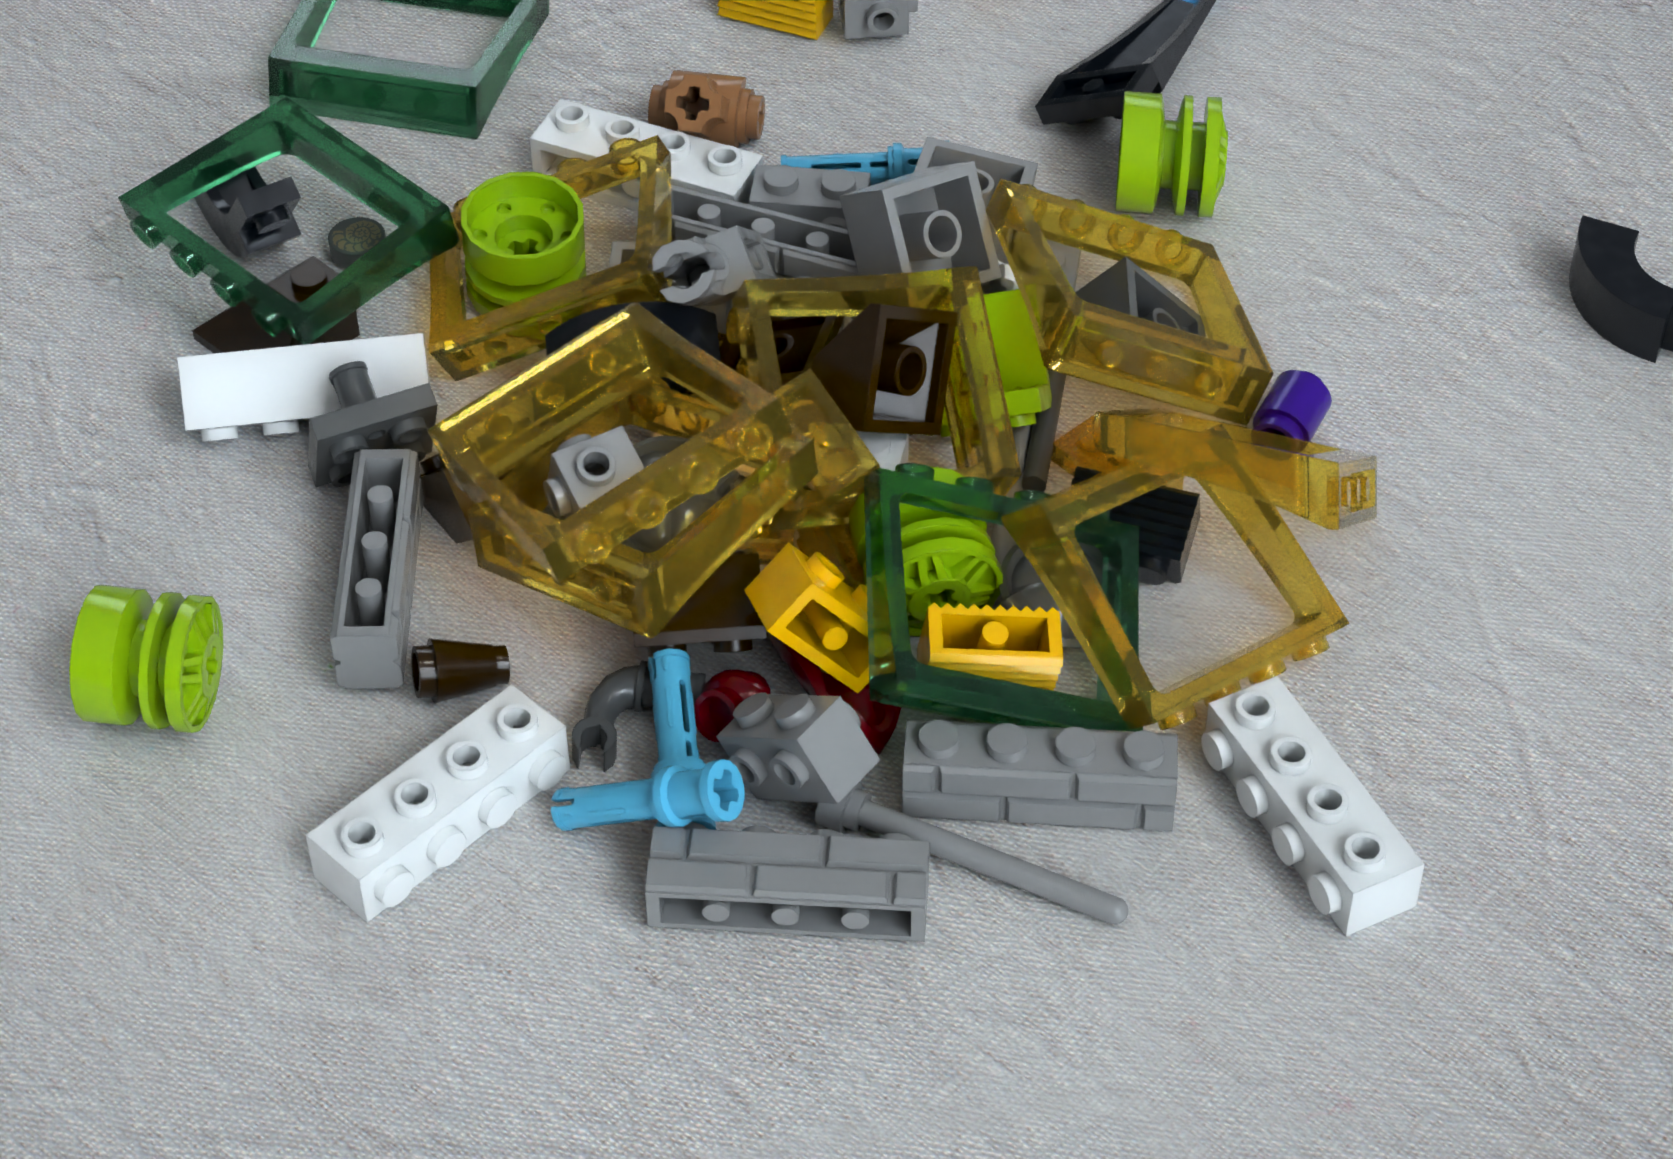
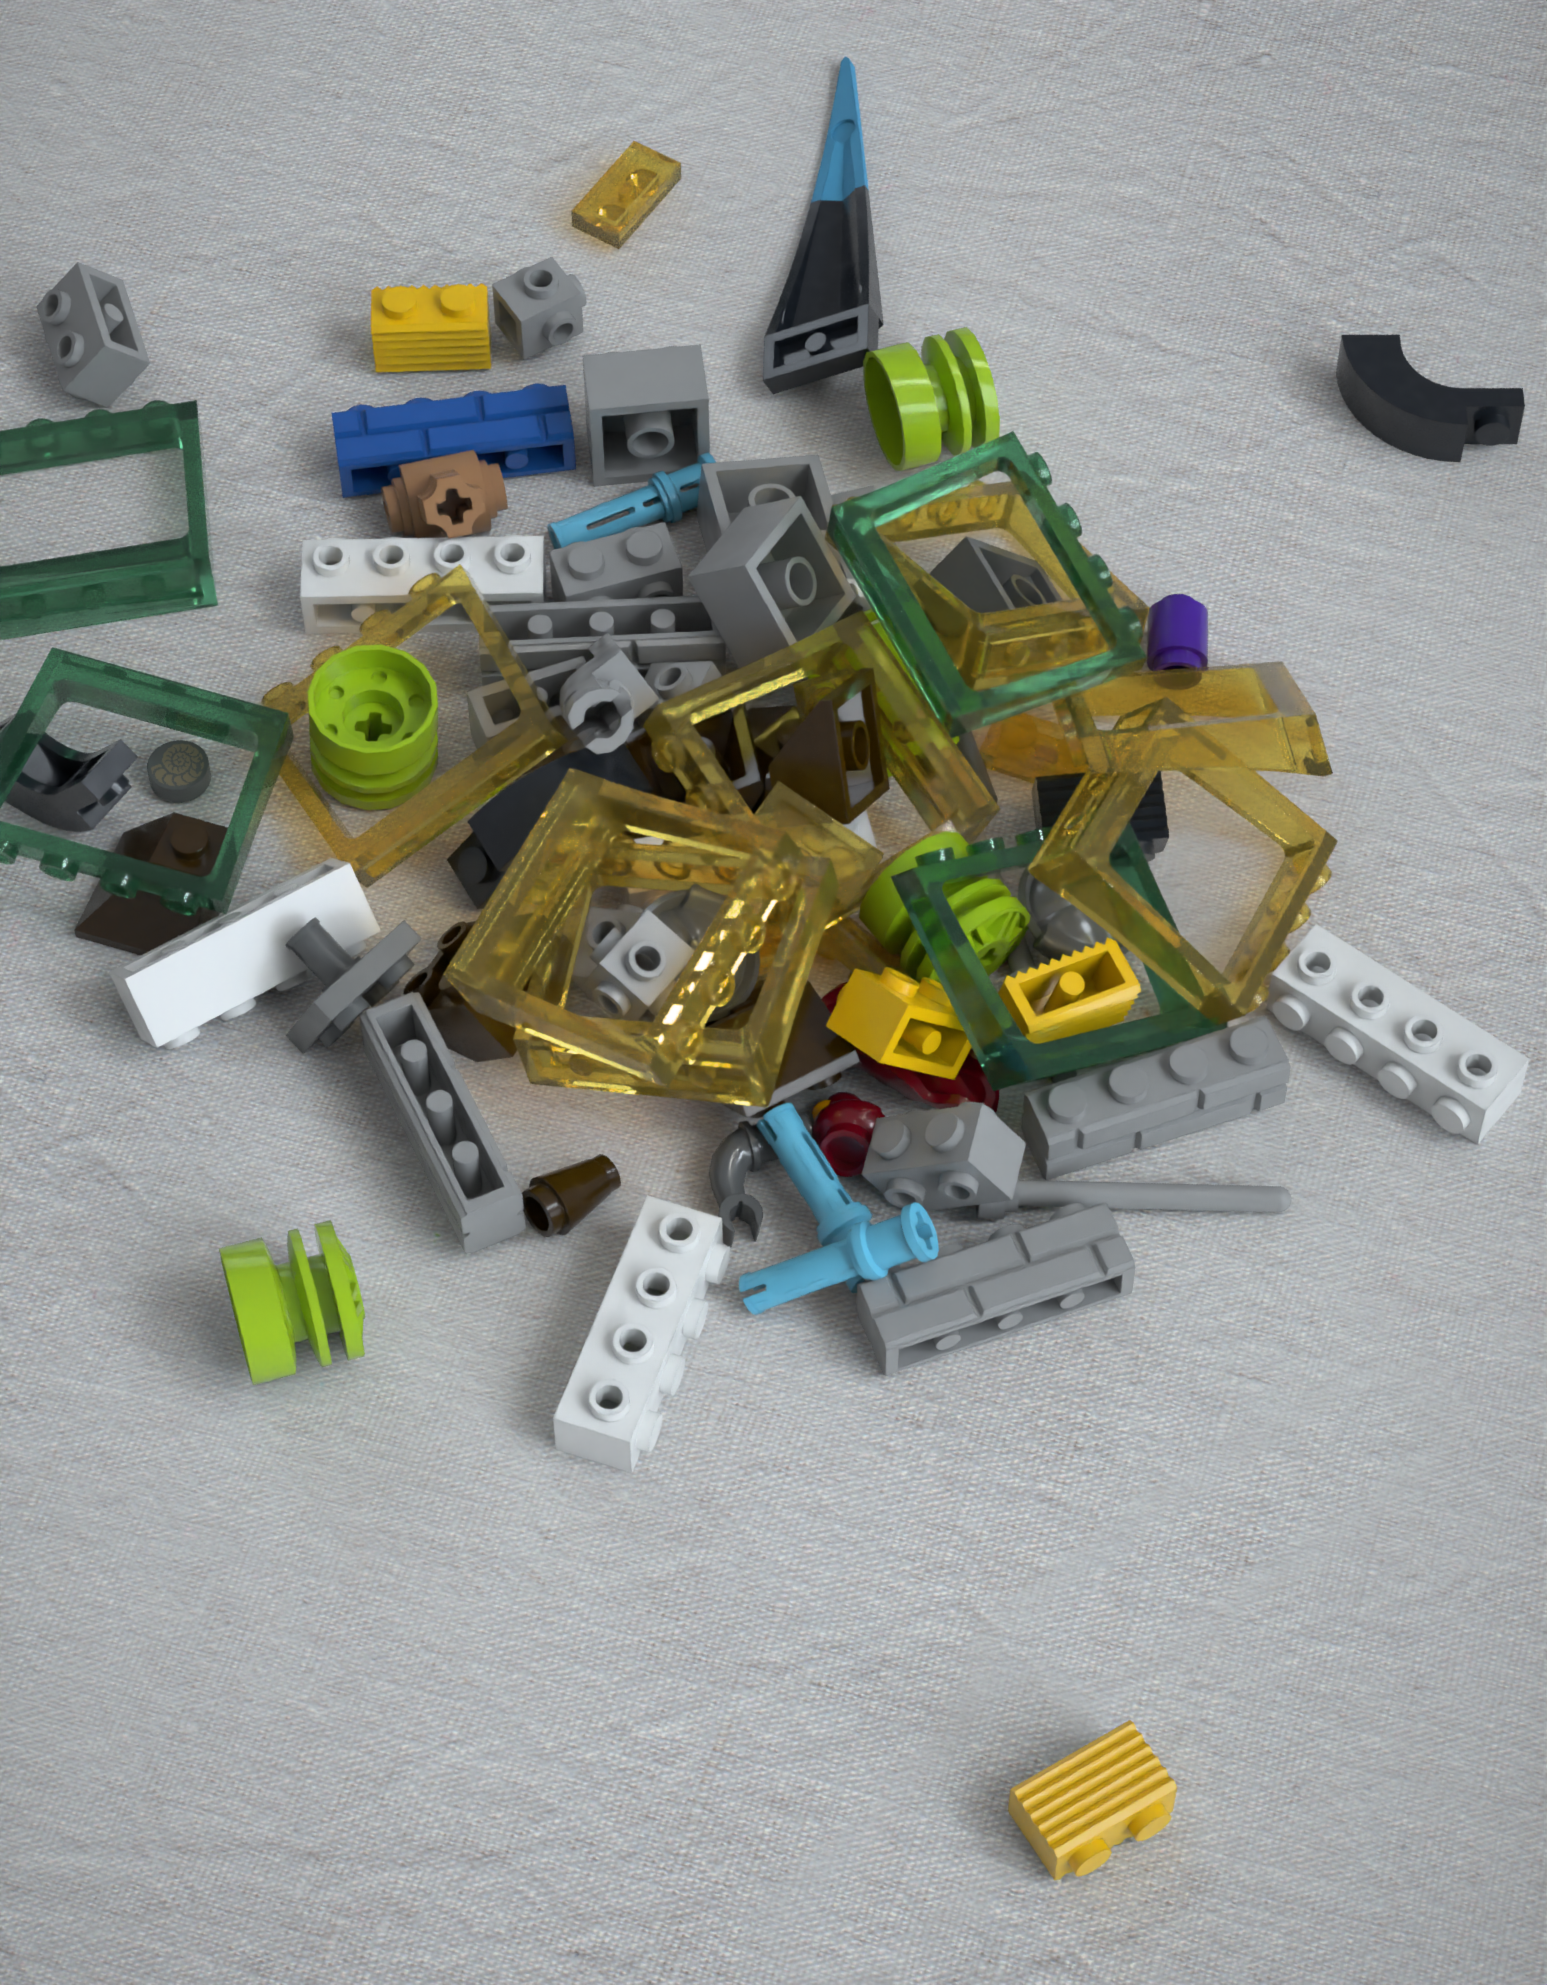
camera: 25 degrees left, 10 degrees up
none -> blue brick [331,383,576,498]
none -> light grey brick [582,344,710,487]
none -> clear green windscreen [827,431,1147,740]

